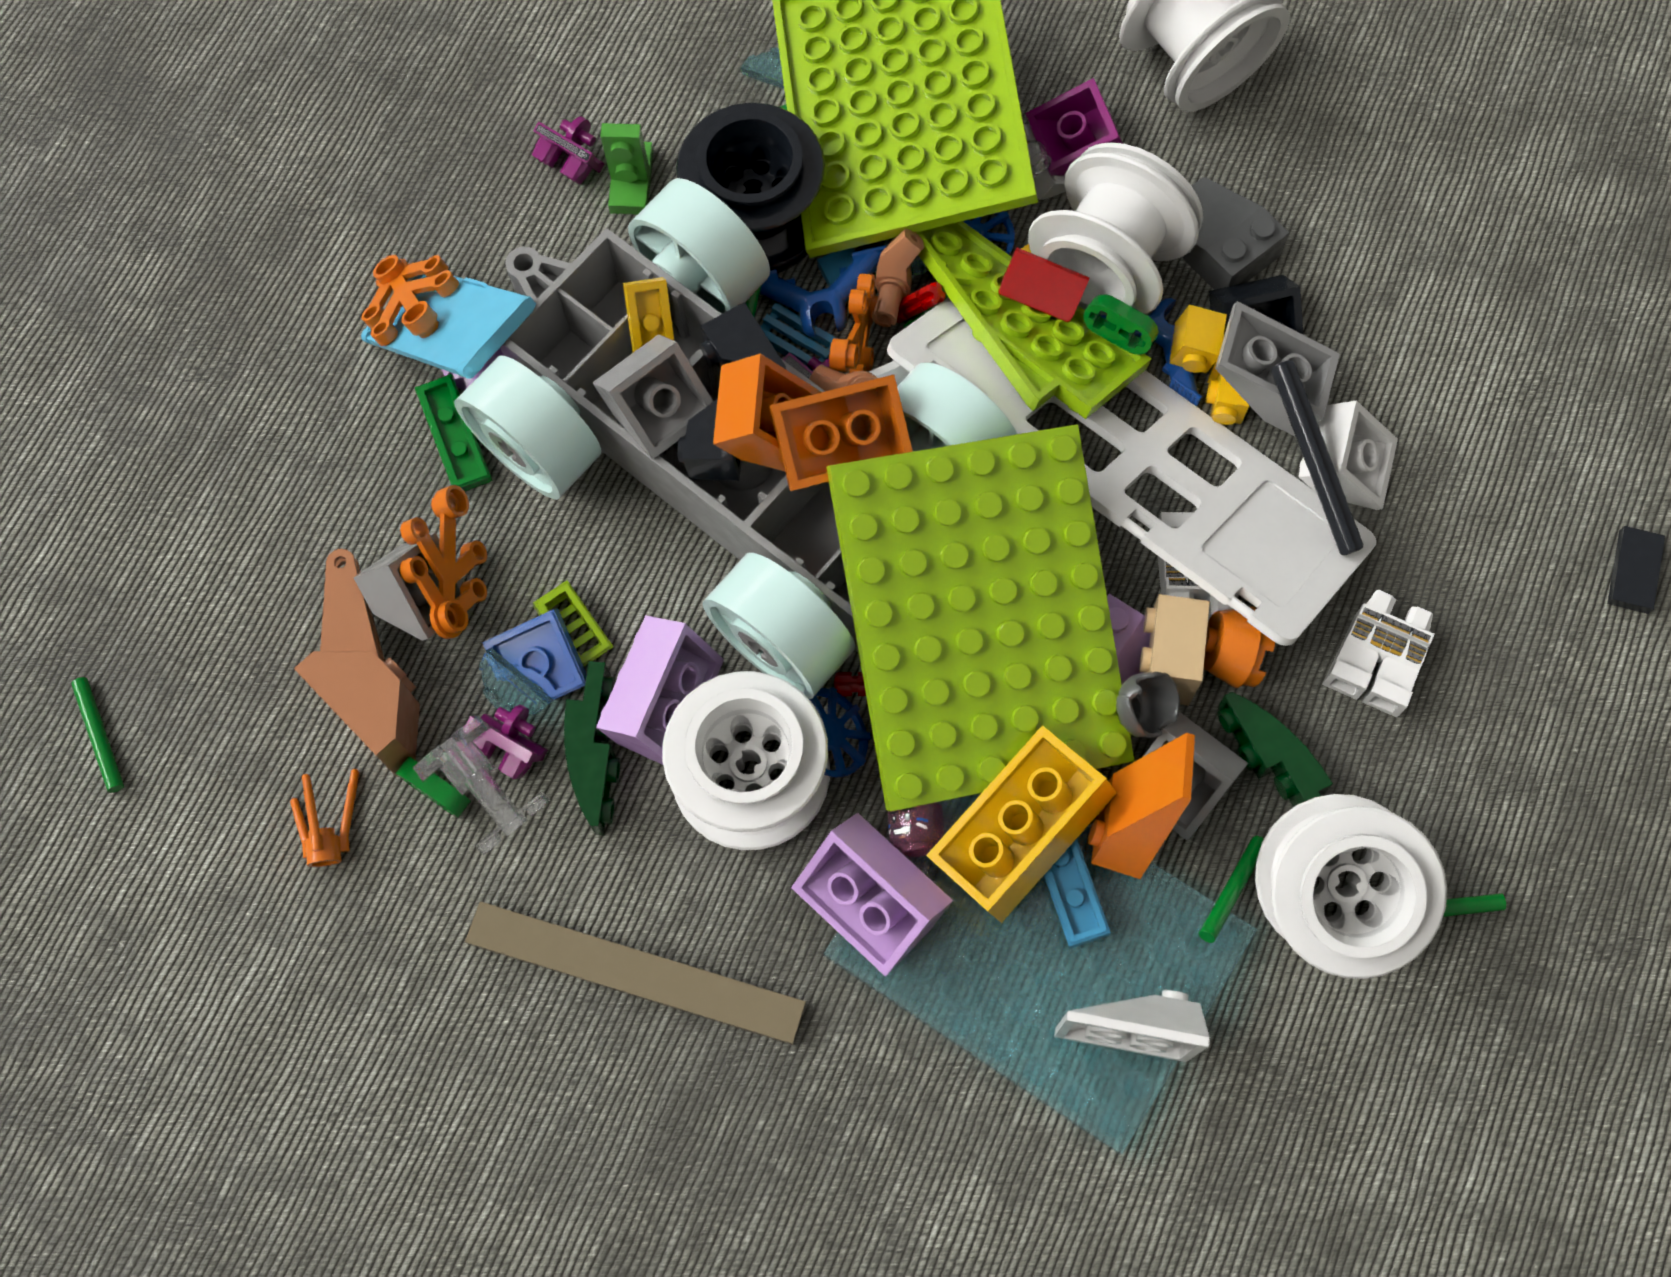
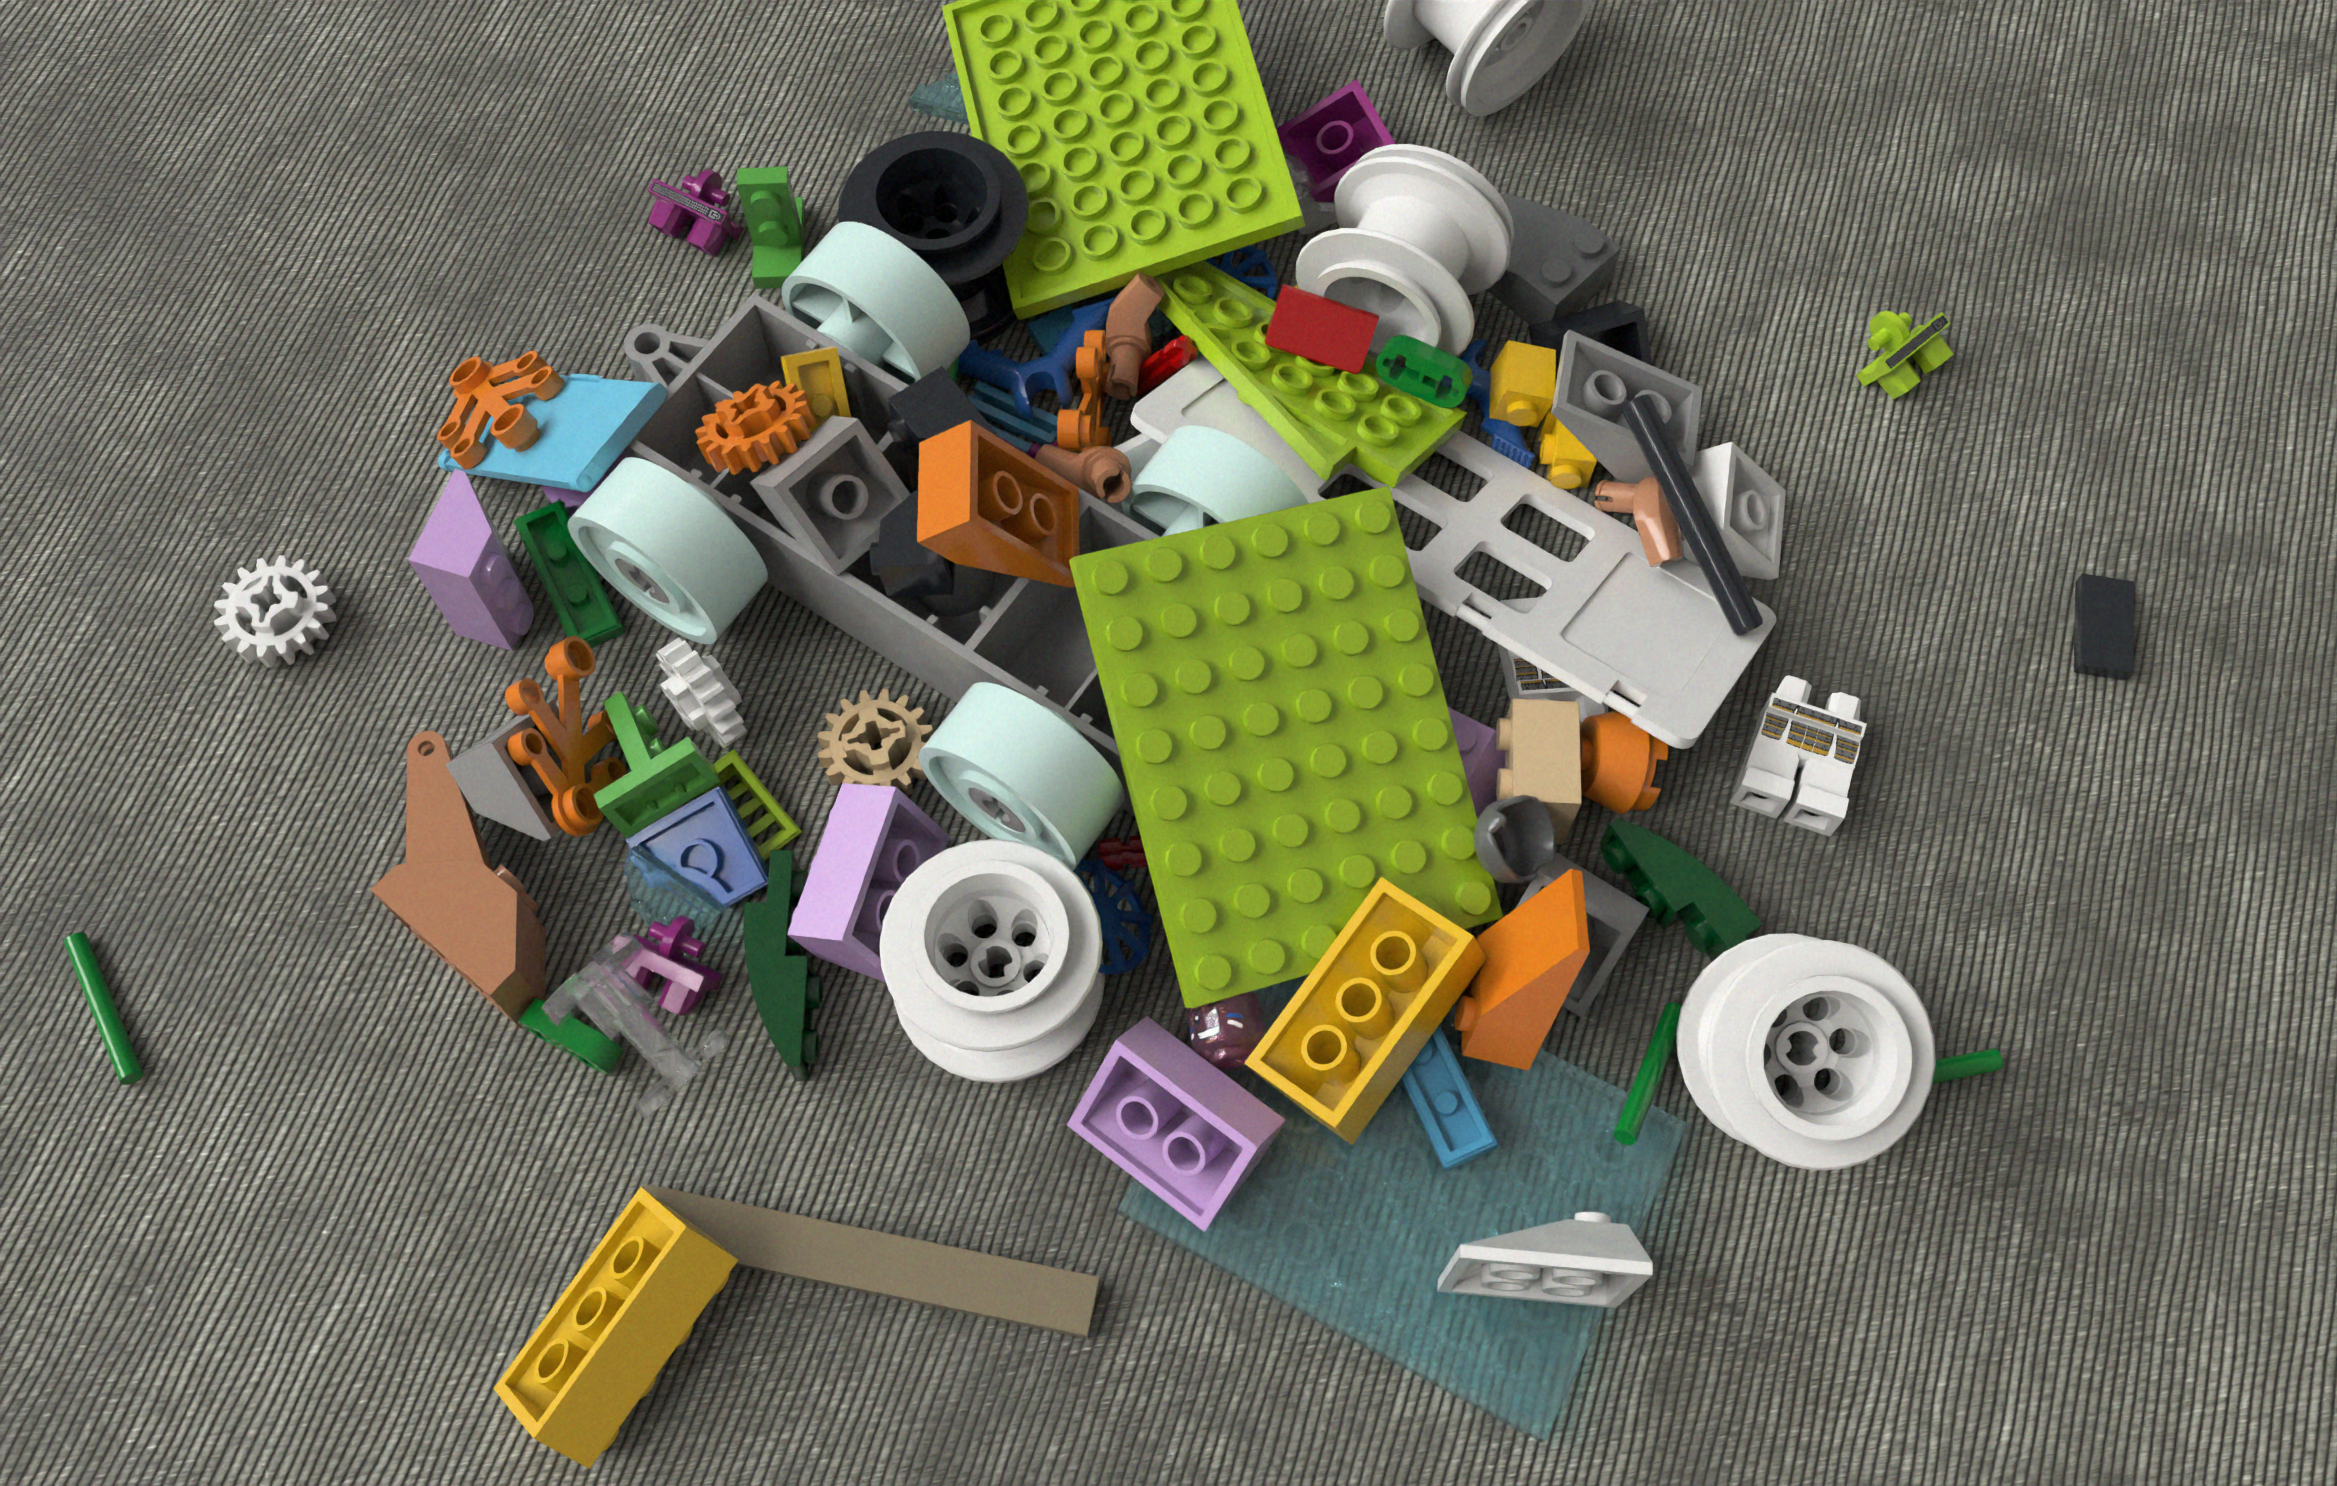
camera: 10 degrees left, 5 degrees down
orange plant [290,769,359,867] -> none
orange slope [769,374,913,491] -> none
none -> white gear [214,555,337,667]
none -> lavender slope [408,469,534,651]
none -> yellow slope [493,1187,738,1469]
none -> bright green bracket [593,691,721,839]
none -> white gear [656,637,747,748]
none -> orange gear [695,381,817,475]
none -> tan gear [817,689,934,795]
none -> nougat arm [1594,476,1684,567]
none -> lime hips [1856,310,1954,400]

